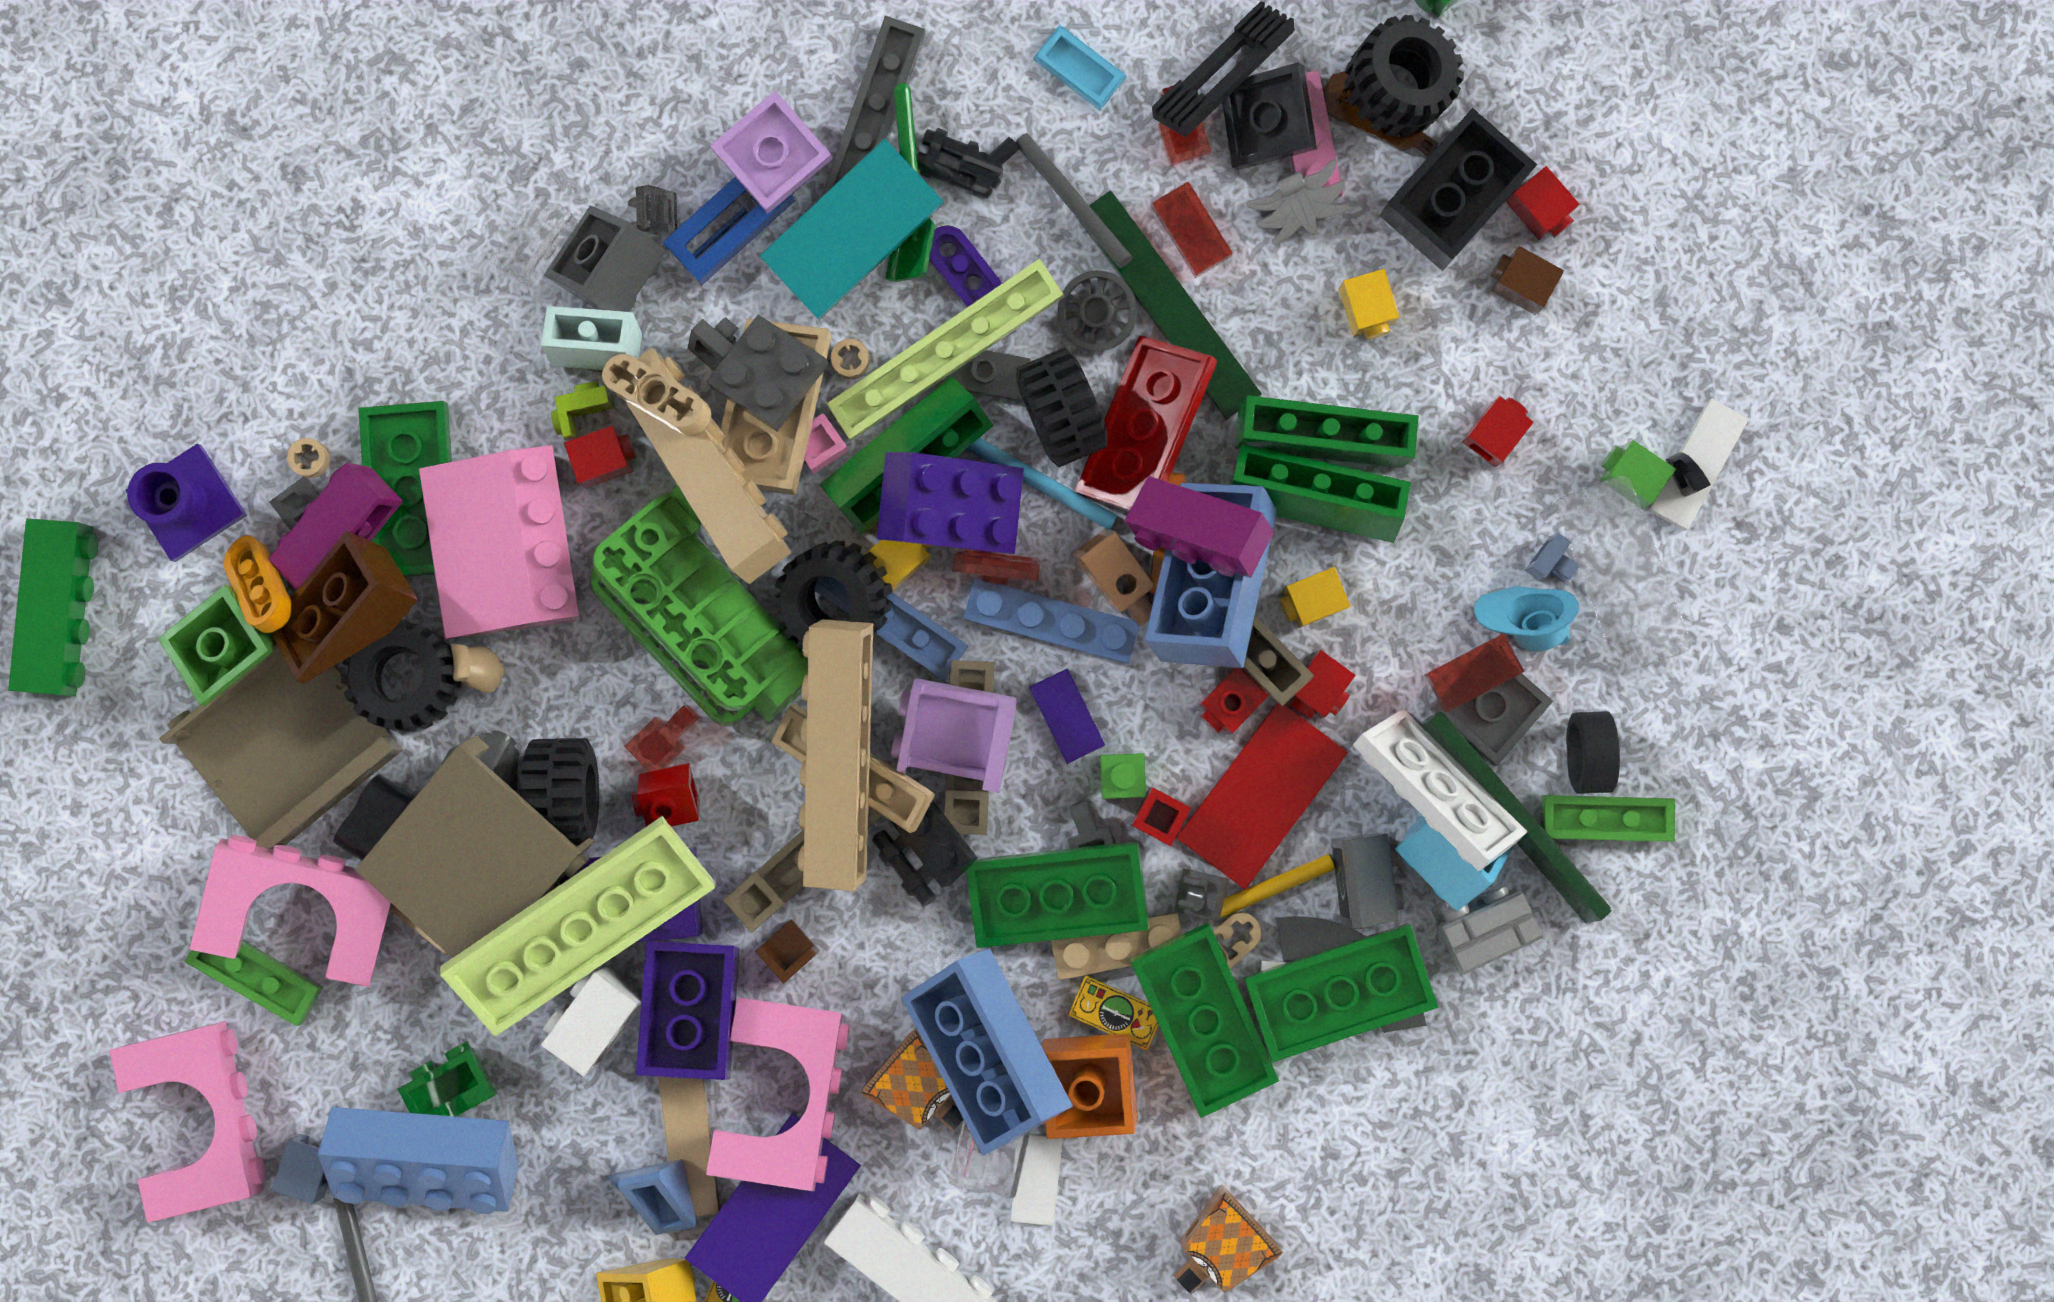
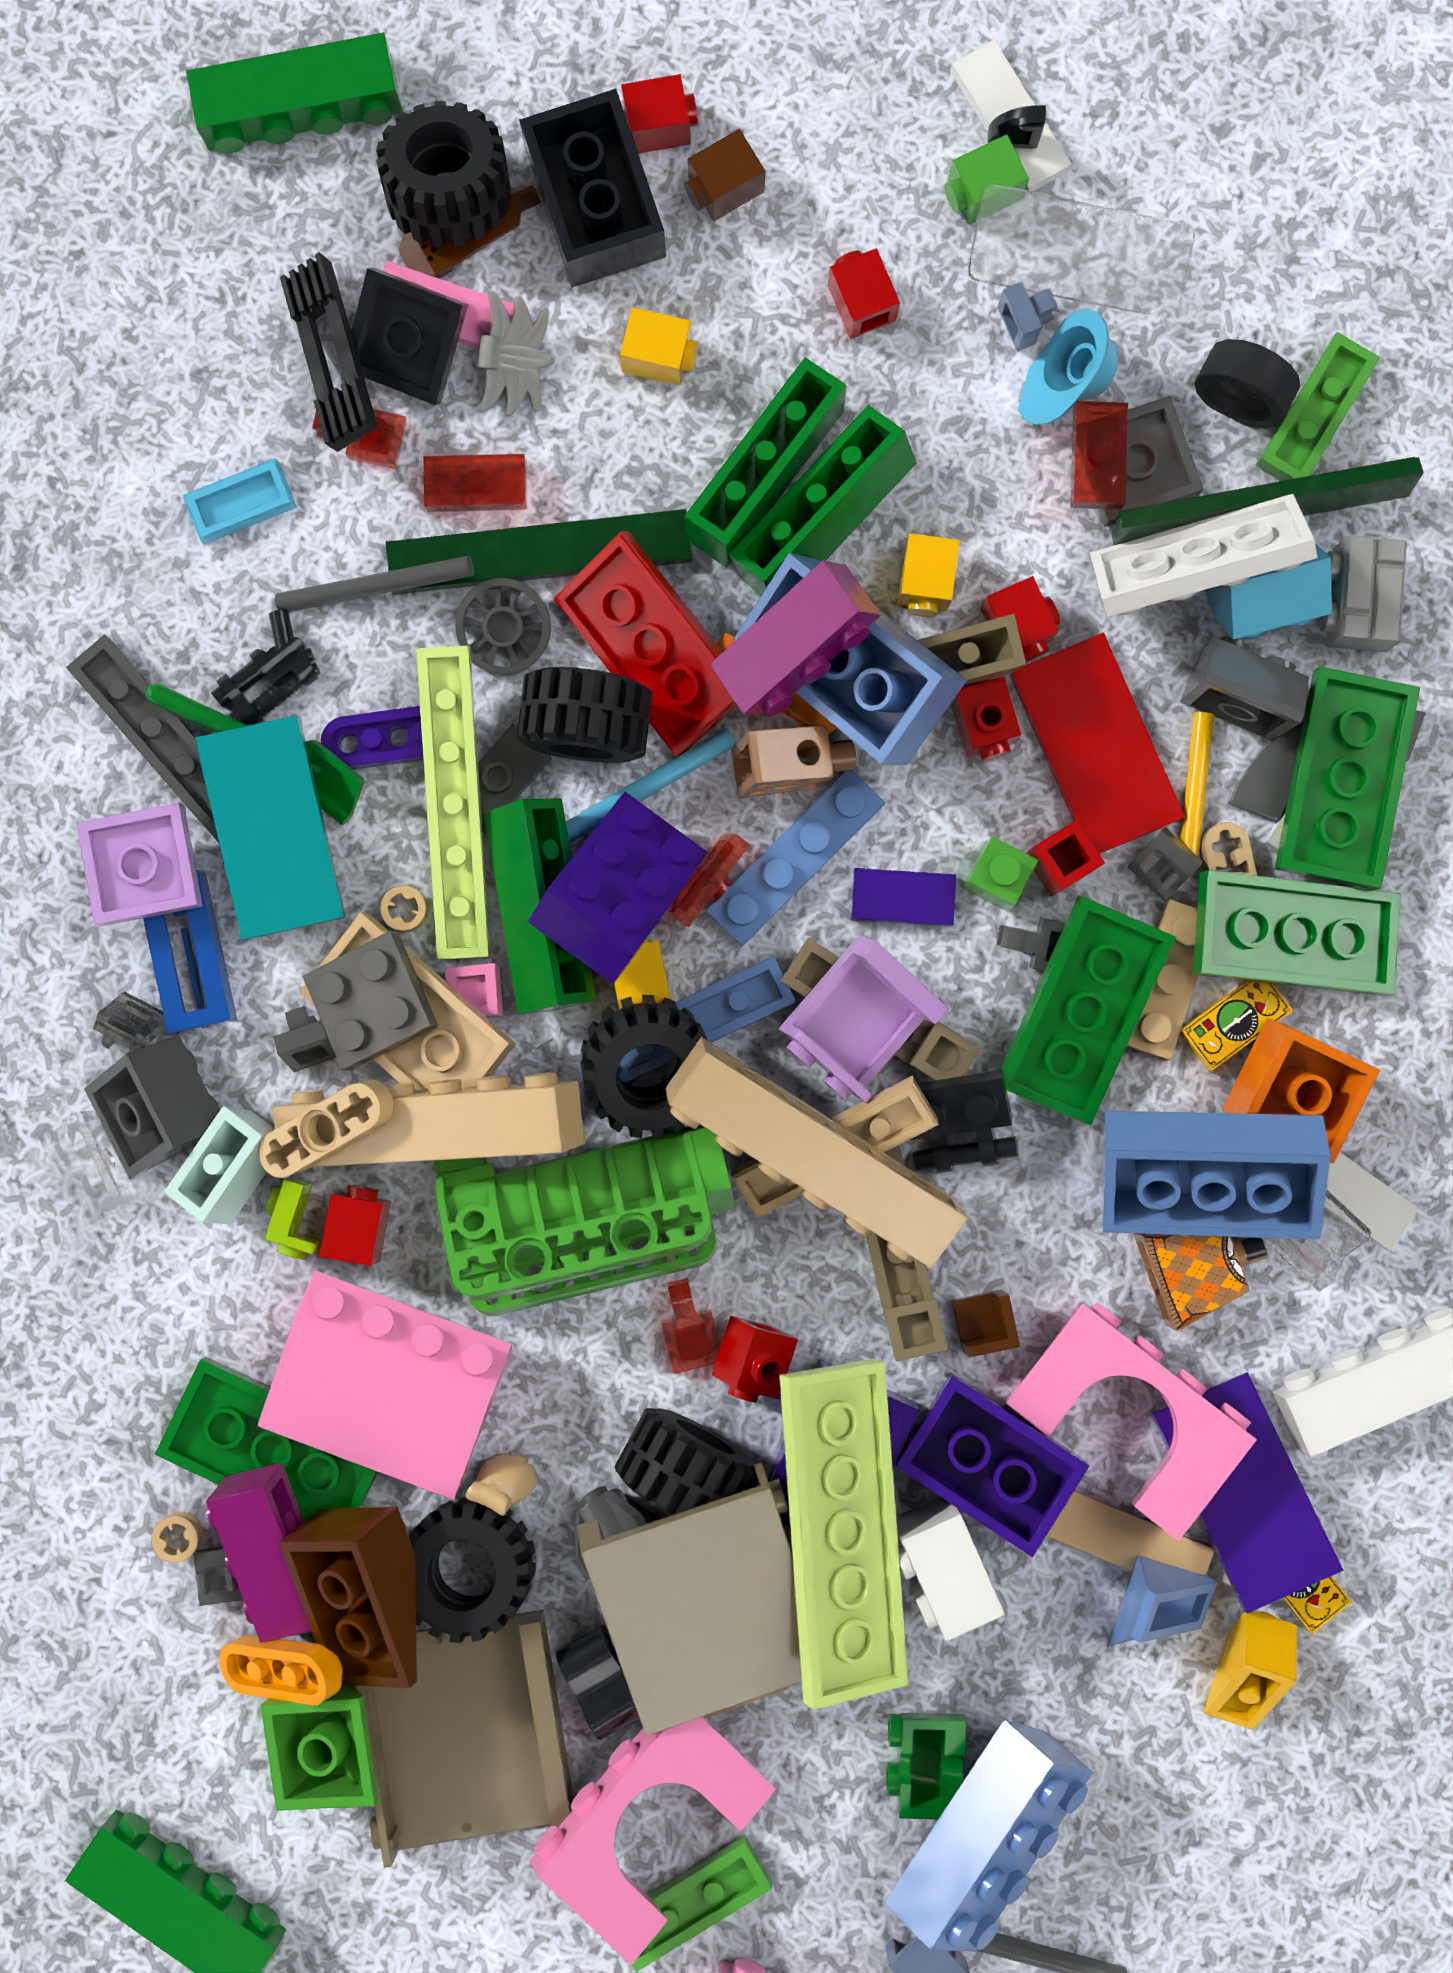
camera: 60 degrees left, 0 degrees up
dark purple plant [125,443,247,562] -> none

